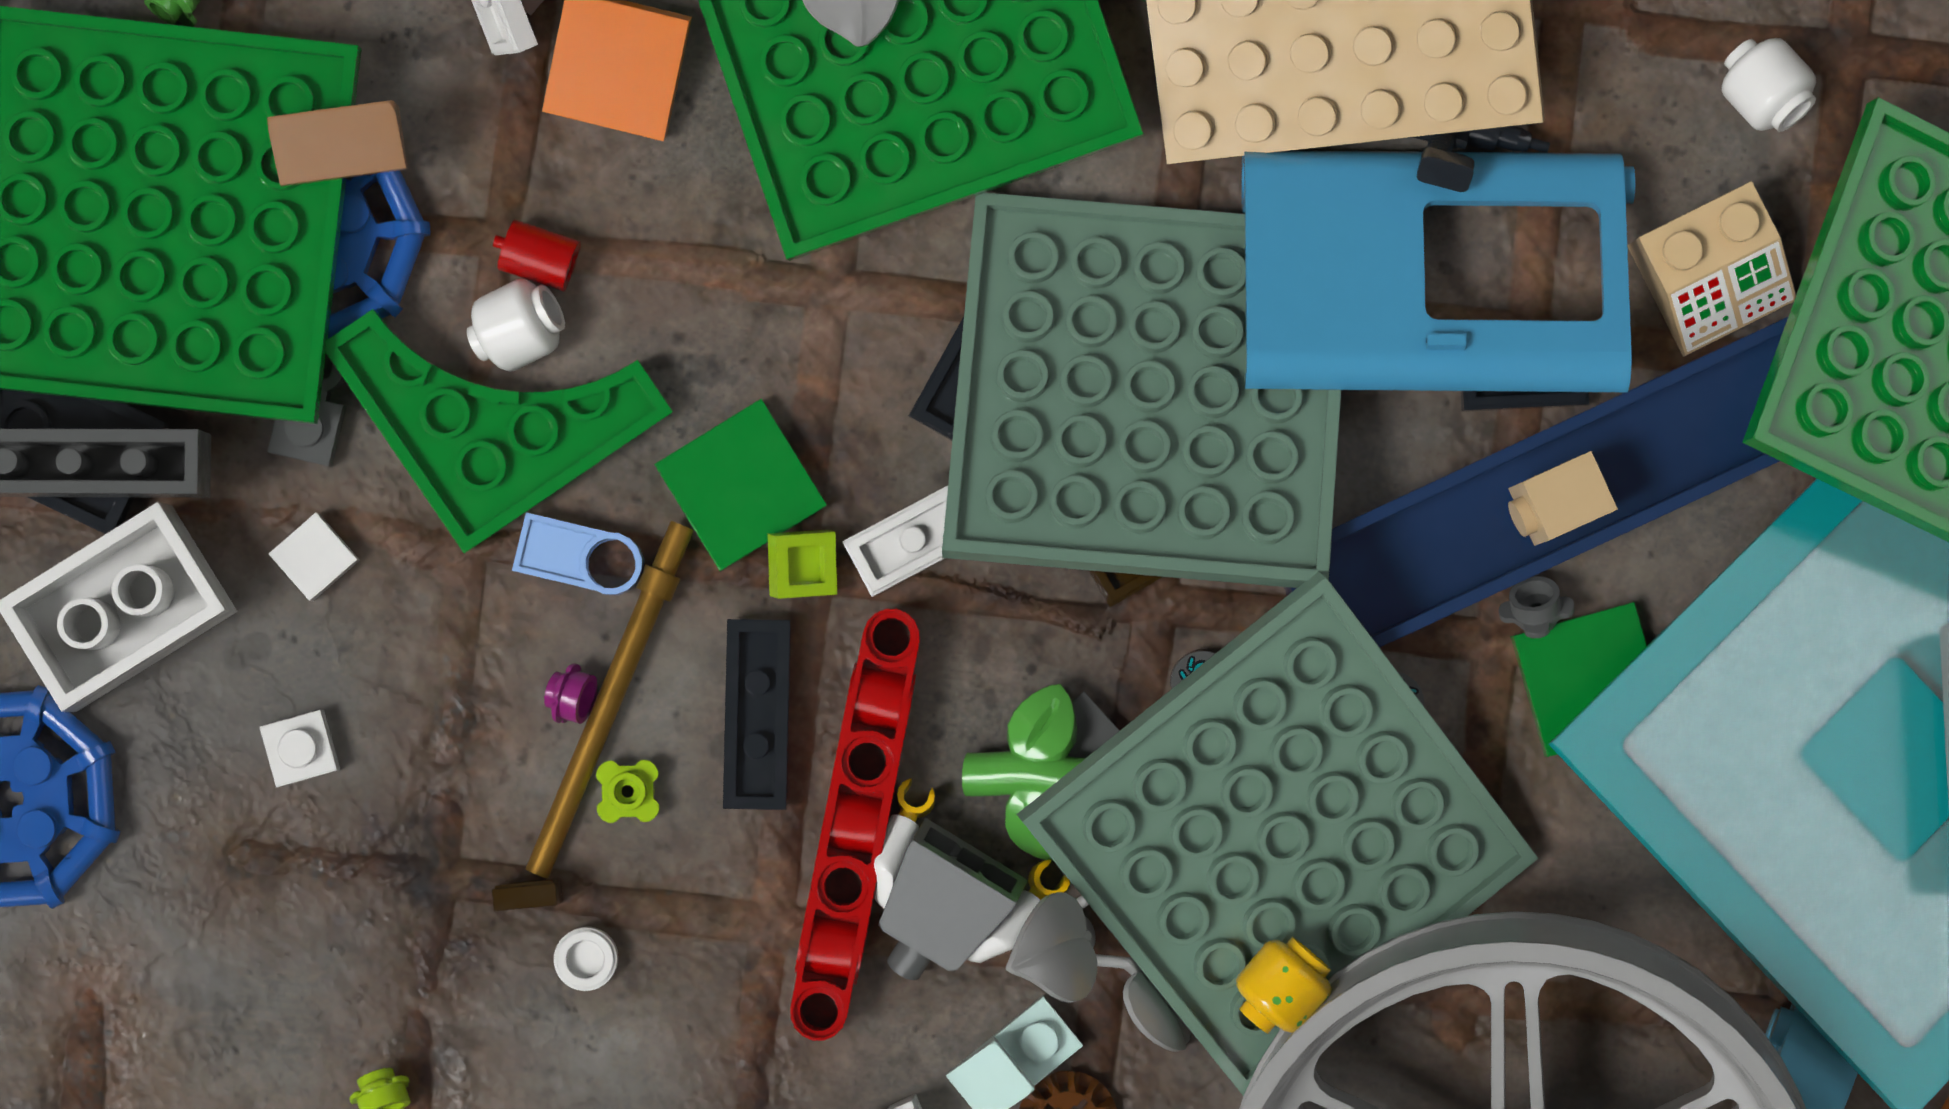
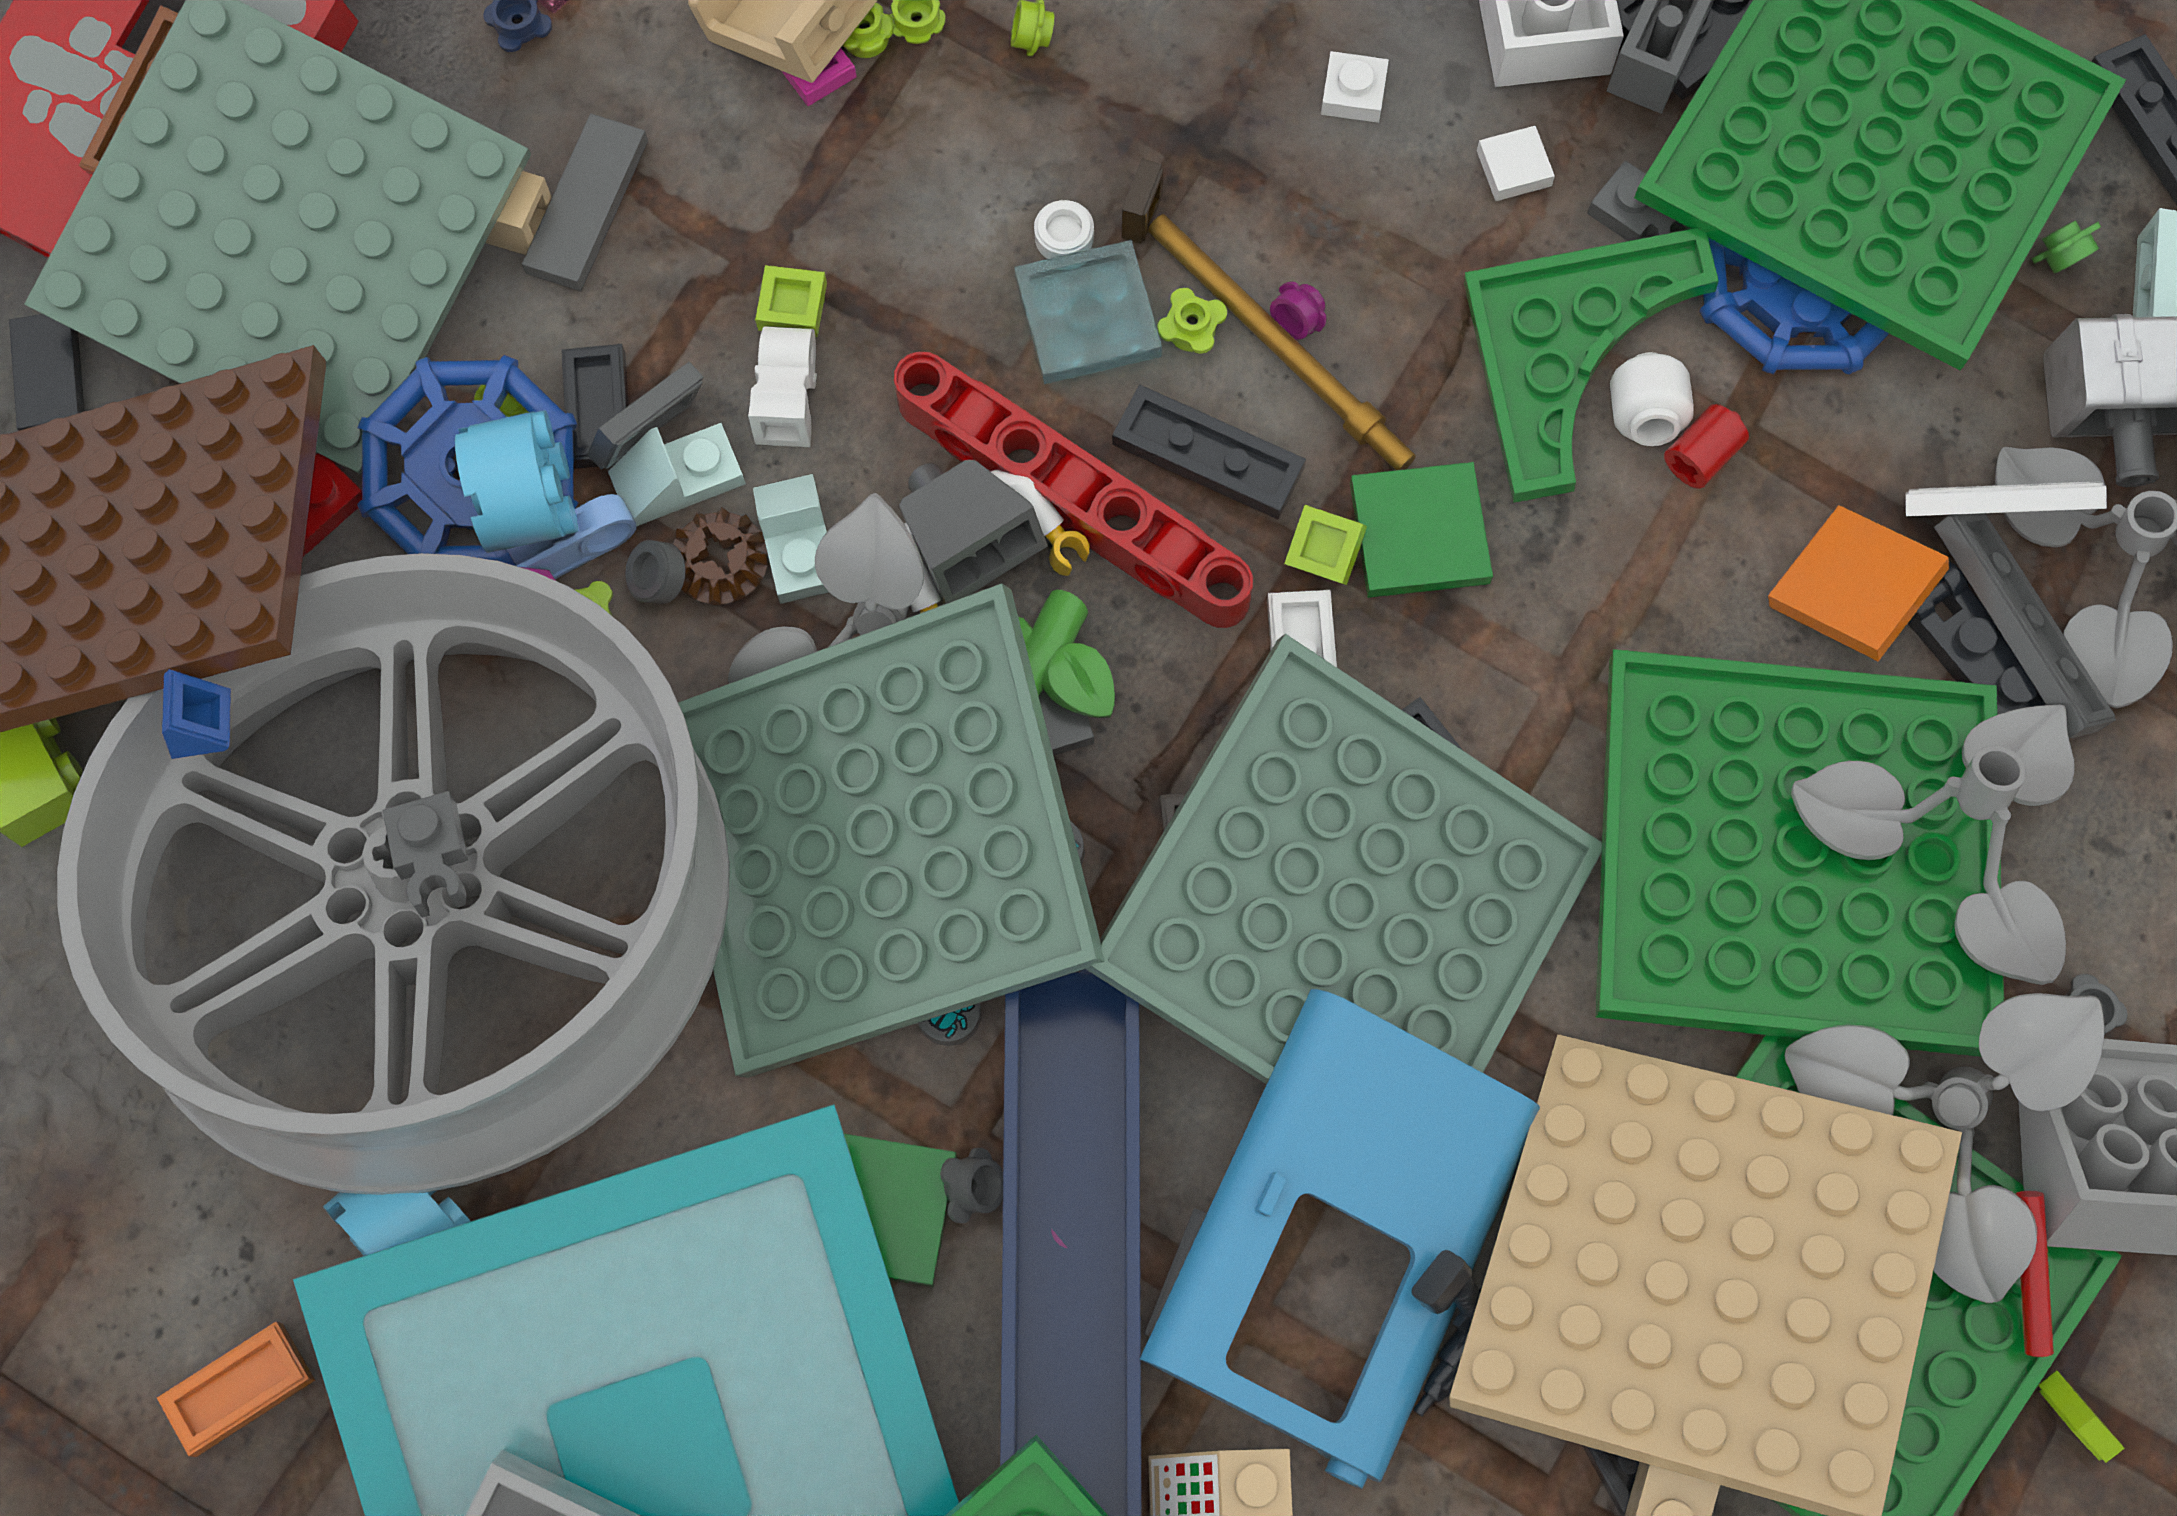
camera: 120 degrees right, 15 degrees down
medium nougat slope [267,100,407,187] -> none
light blue piece [512,512,644,595] -> none
yellow head [1236,937,1331,1034] -> none
tan brick [1508,451,1618,546] -> none
none -> clear light blue plate [1014,240,1162,384]

